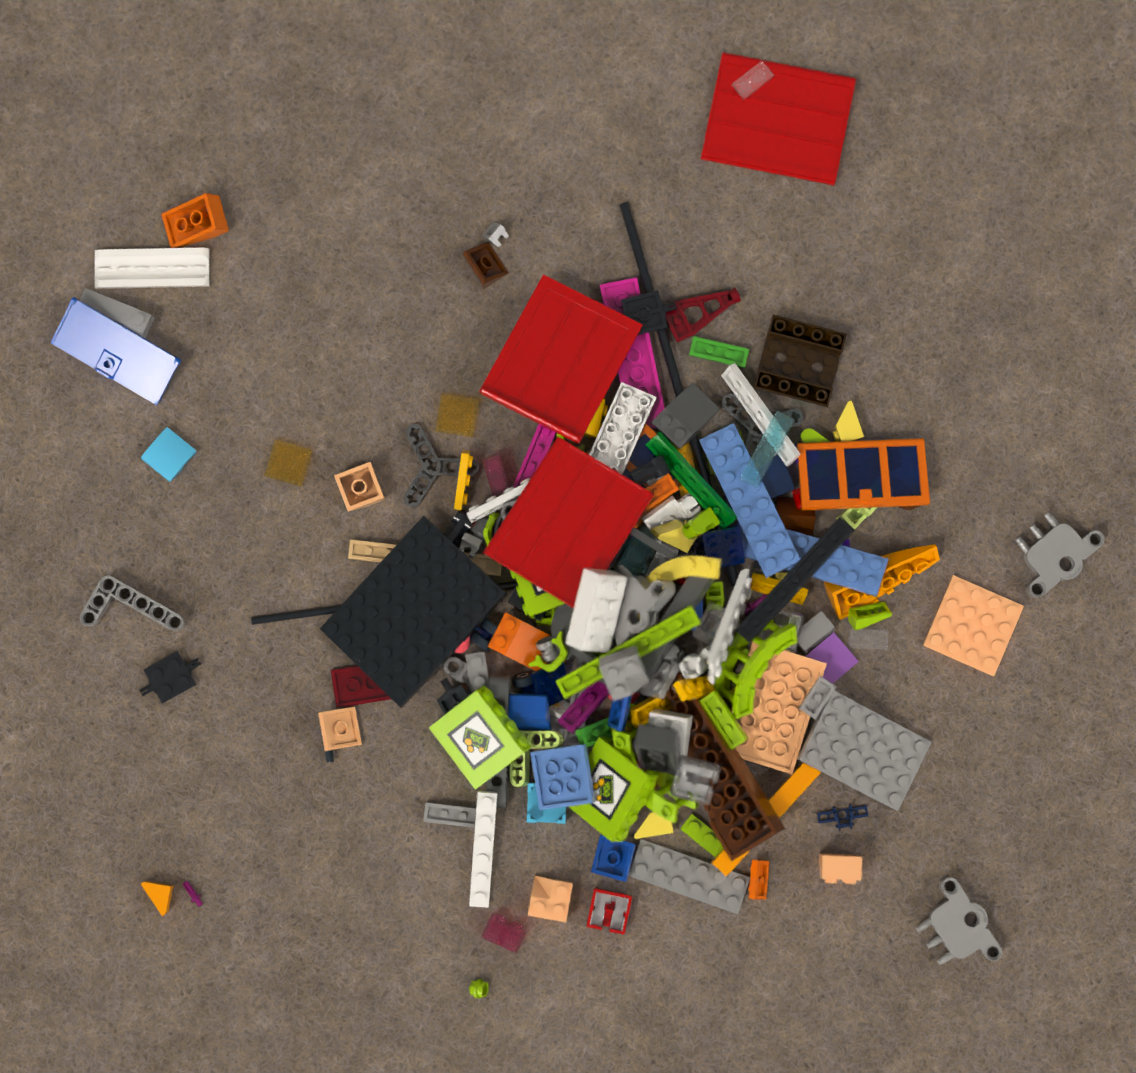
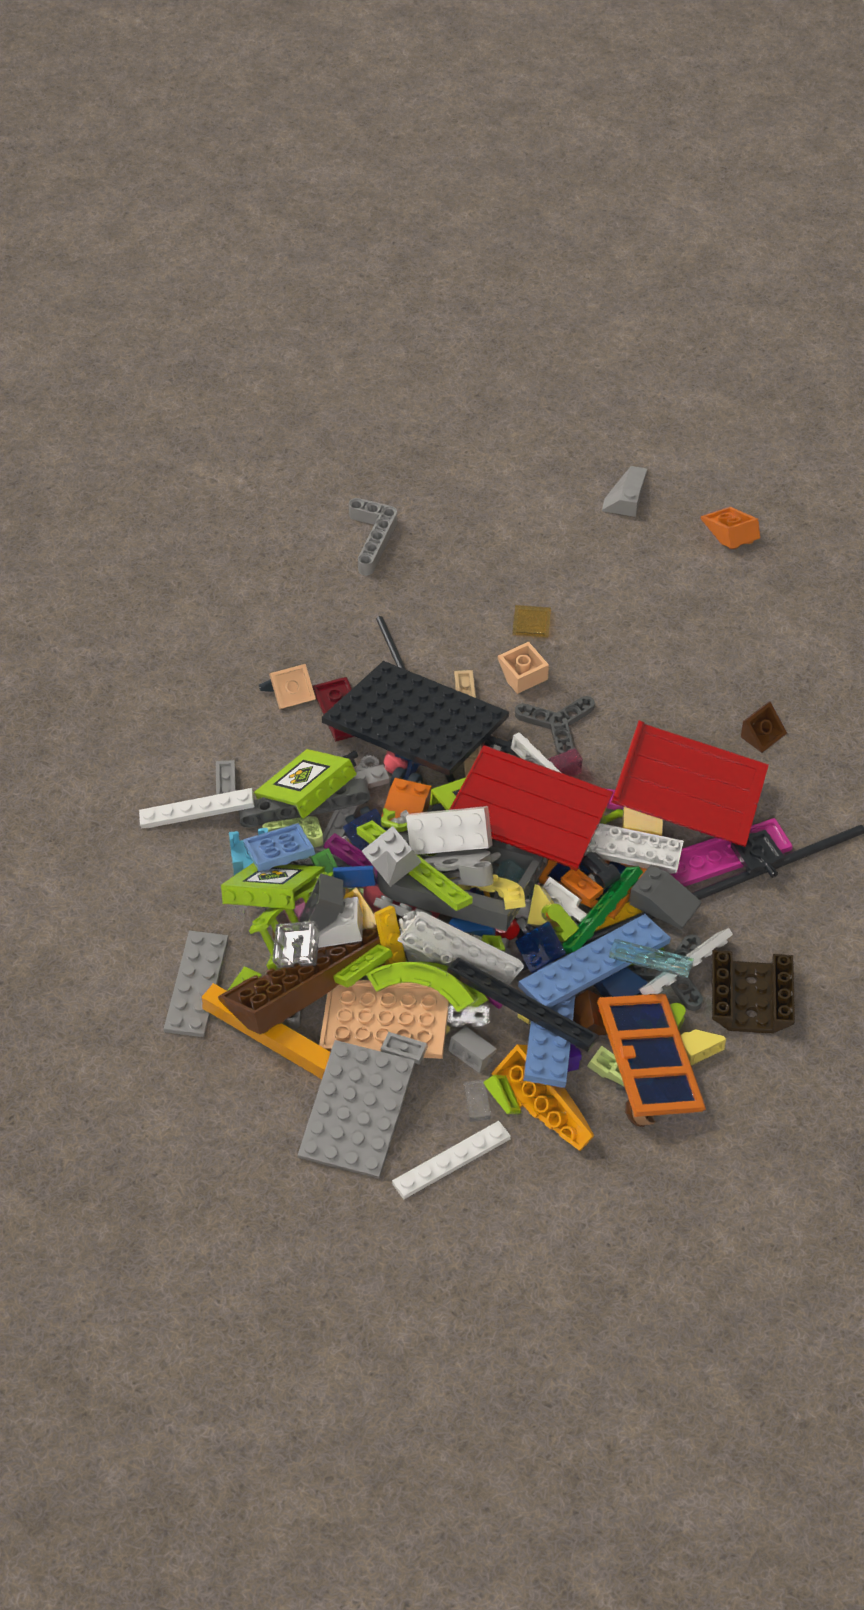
camera: 80 degrees right, 35 degrees down
door [51,297,181,405] -> none
white plate [95,248,209,289] -> none
black plate [139,651,201,703] -> none
medium azure slope [141,427,196,482] -> none
light orange slope [141,881,174,916] -> none
magenta piece [182,881,203,907] -> none
clear yellow tile [435,394,479,438] -> none
yellow plate [454,449,473,510] -> none
lime plate [469,979,489,998] -> none
clear pink brick [481,913,526,953] -> none
light grey tile [482,222,509,247] -> none
blue slope [509,694,552,731] -> none
light nougat slope [528,875,573,922] -> none
piece [586,887,632,935] -> none
blue slope [591,835,636,882] -> none
light yellow slope [634,812,673,839] -> none
dark red plate [665,287,741,343] -> none
bright green plate [689,336,749,369] -> none
orange plate [749,860,770,900] -> none
yellow plate [750,573,808,605] -> none
medium lavender tile [805,632,859,684] -> none
dark blue piece [817,804,868,831] -> none
light nougat slope [819,853,862,884] -> none
light grey piece [916,877,1002,965] -> none
light nougat plate [922,575,1024,676] -> none
light grey piece [1015,512,1105,598] -> none
none -> white plate [392,1121,511,1199]

